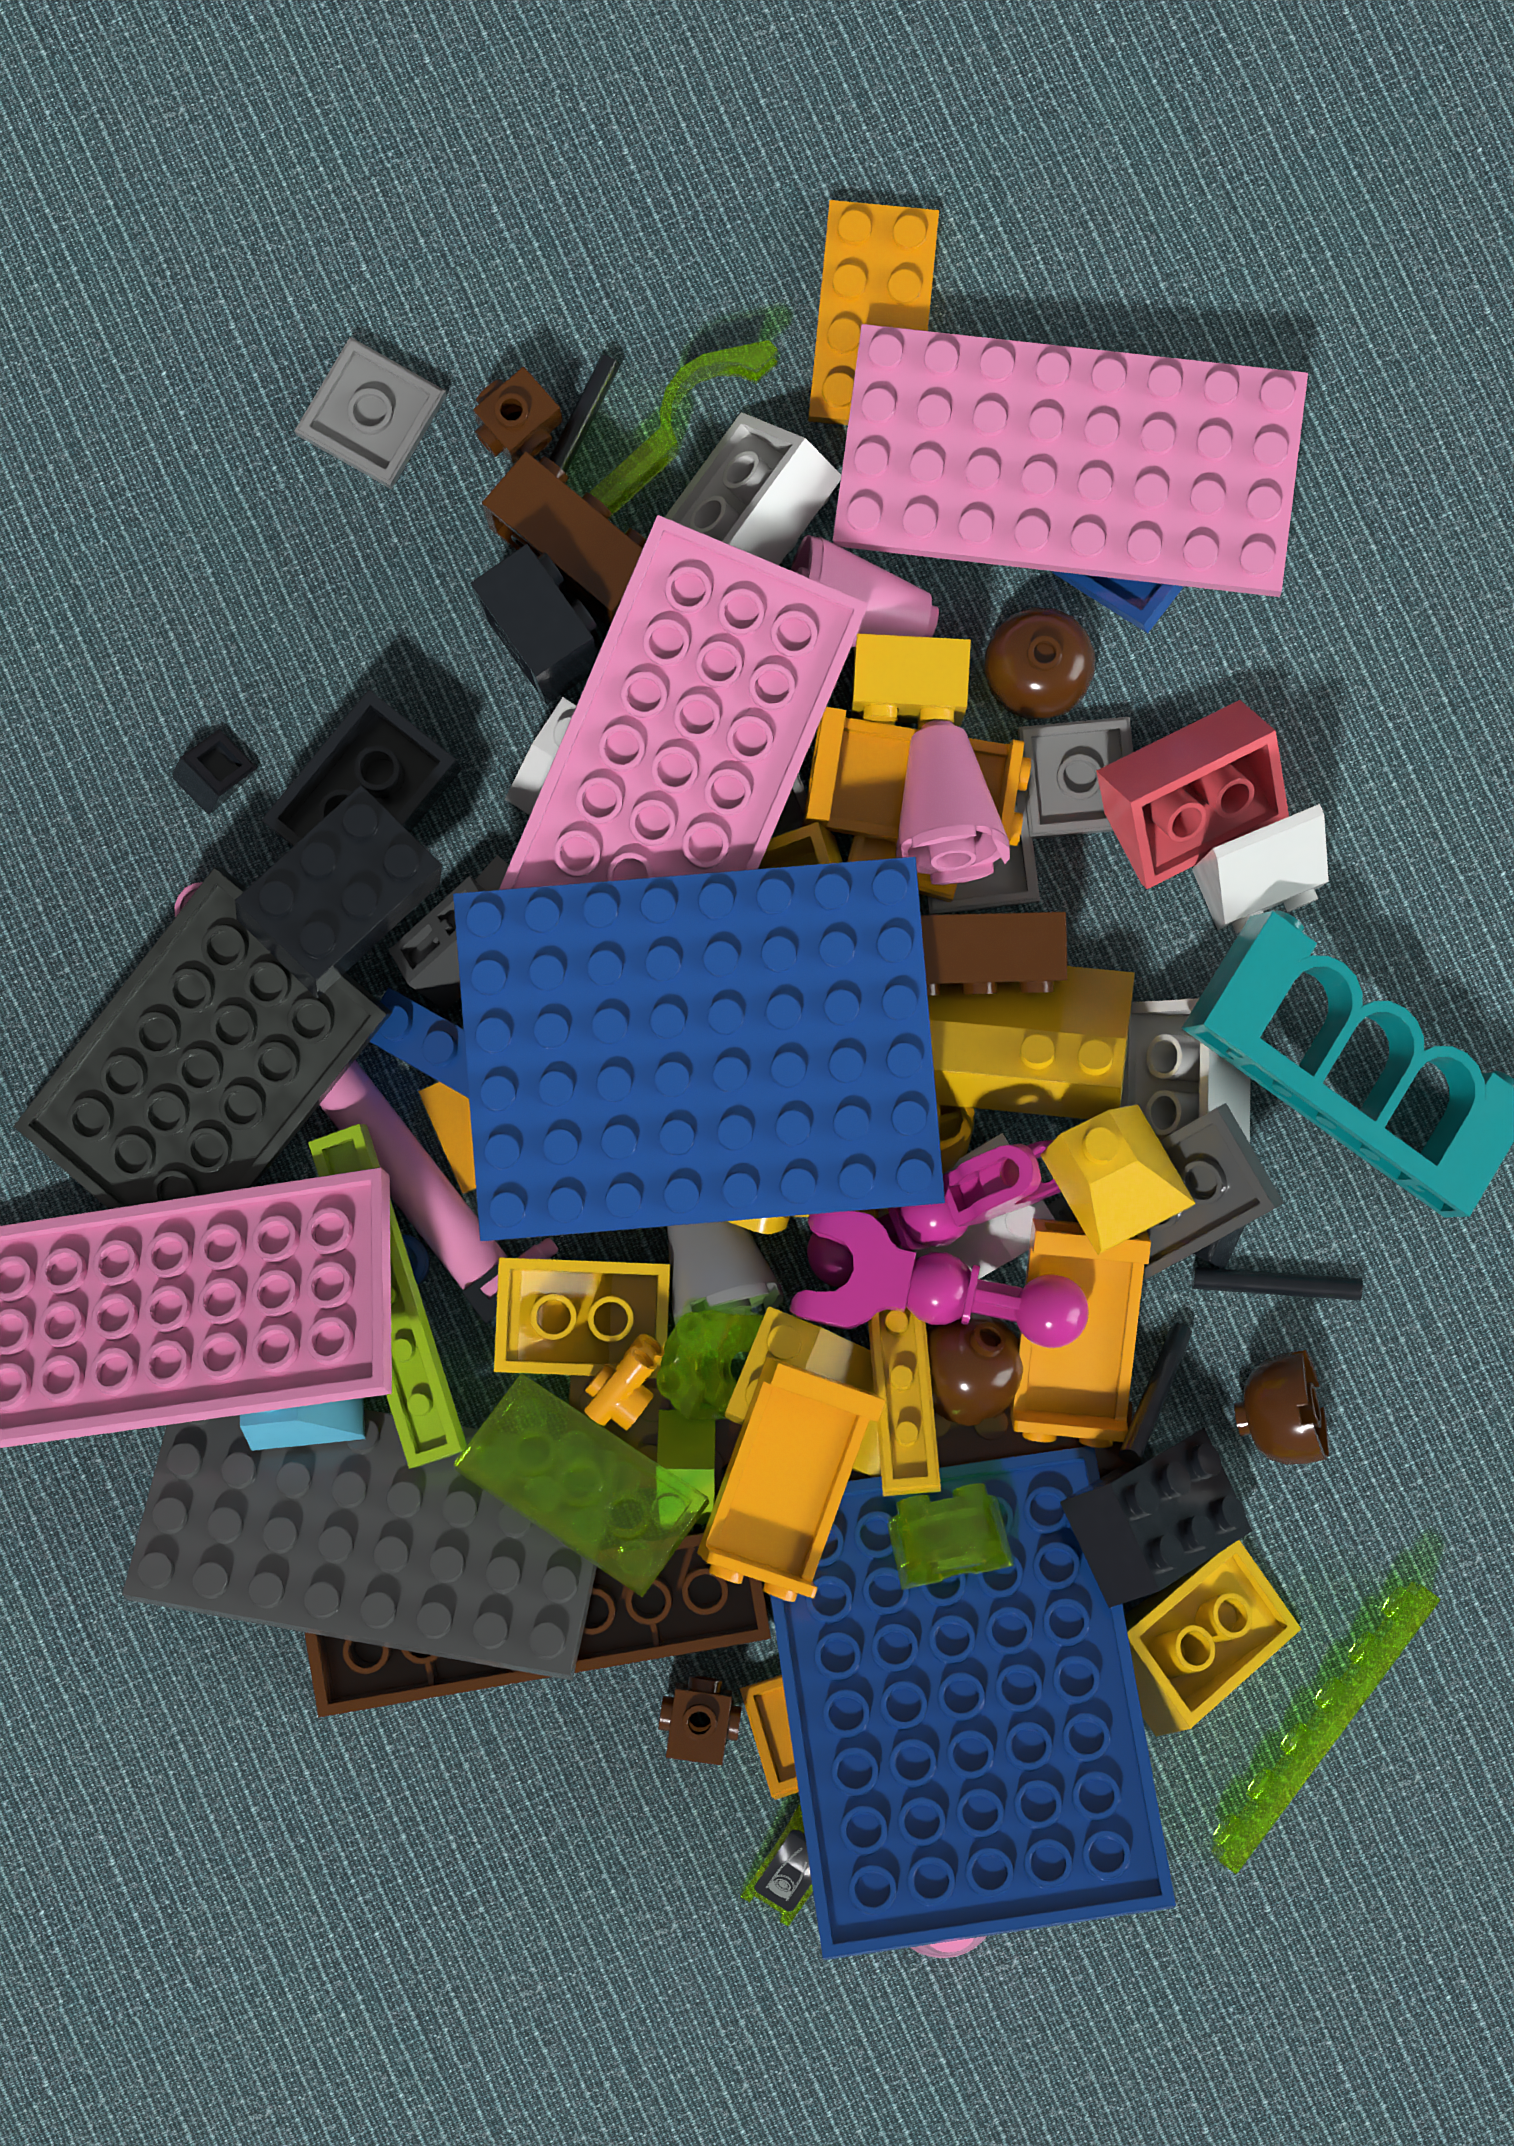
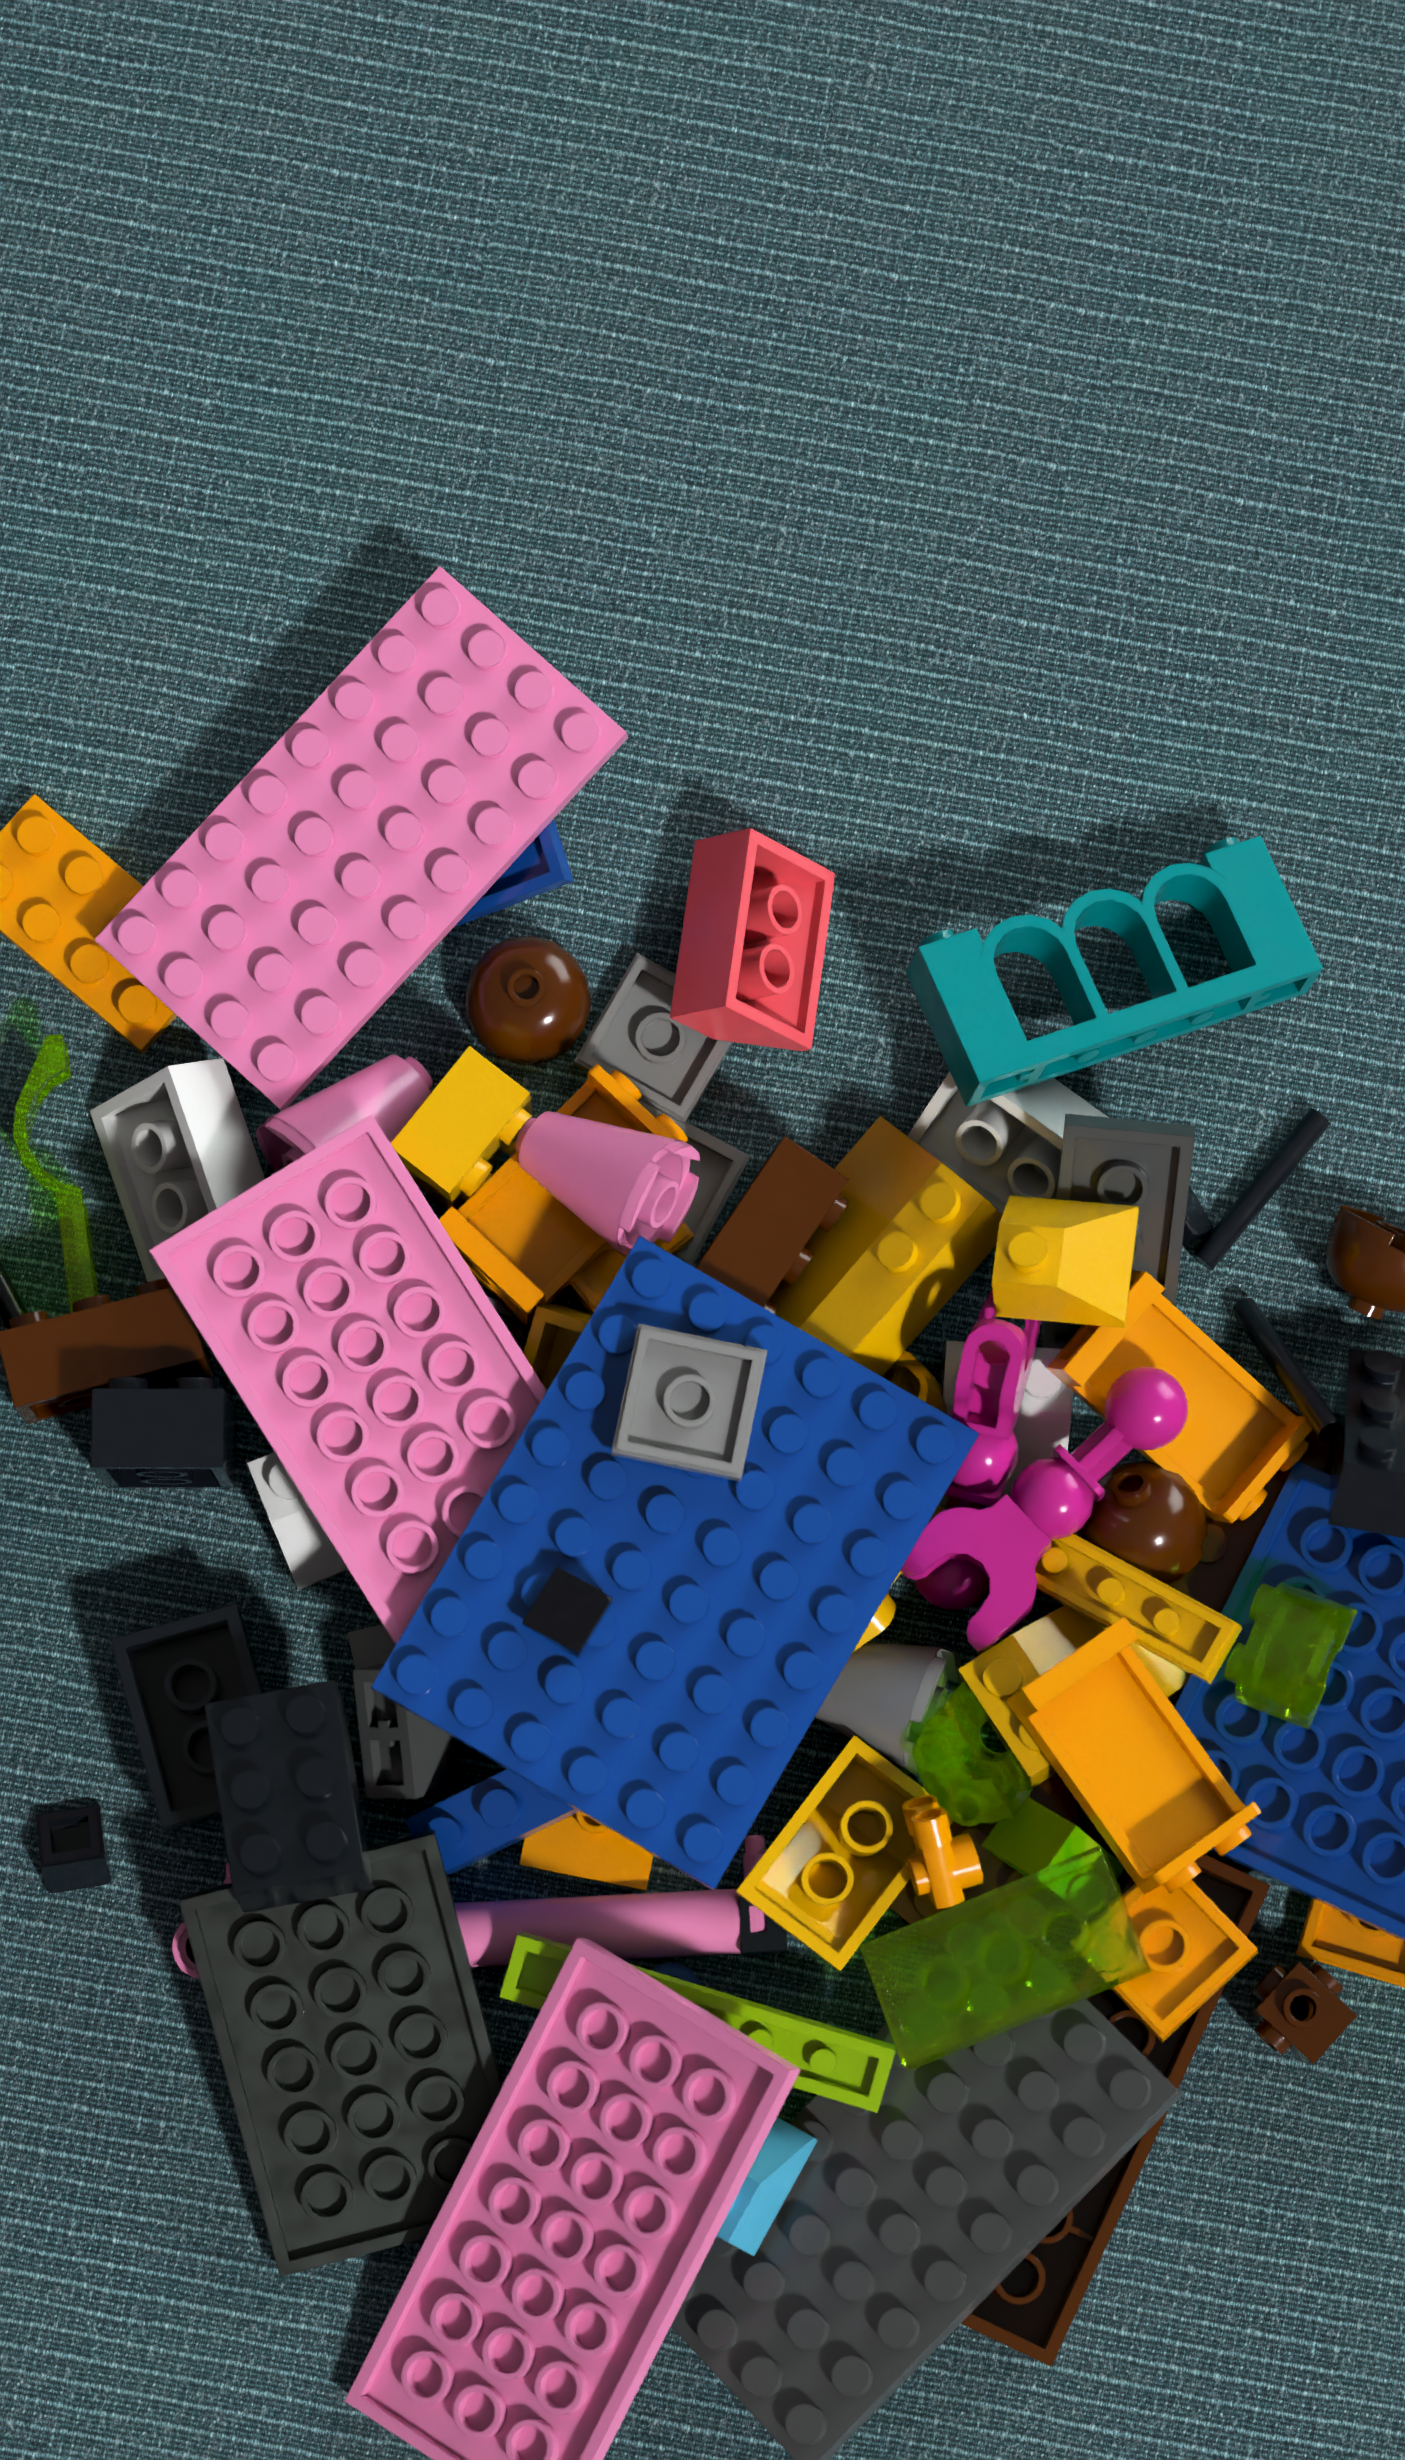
camera: 60 degrees left, 5 degrees down
white slope [1192,804,1329,933] -> none
none -> black slope [522,1567,613,1658]
none -> light grey tile [611,1324,768,1482]
none -> light orange plate [1071,1880,1258,2042]

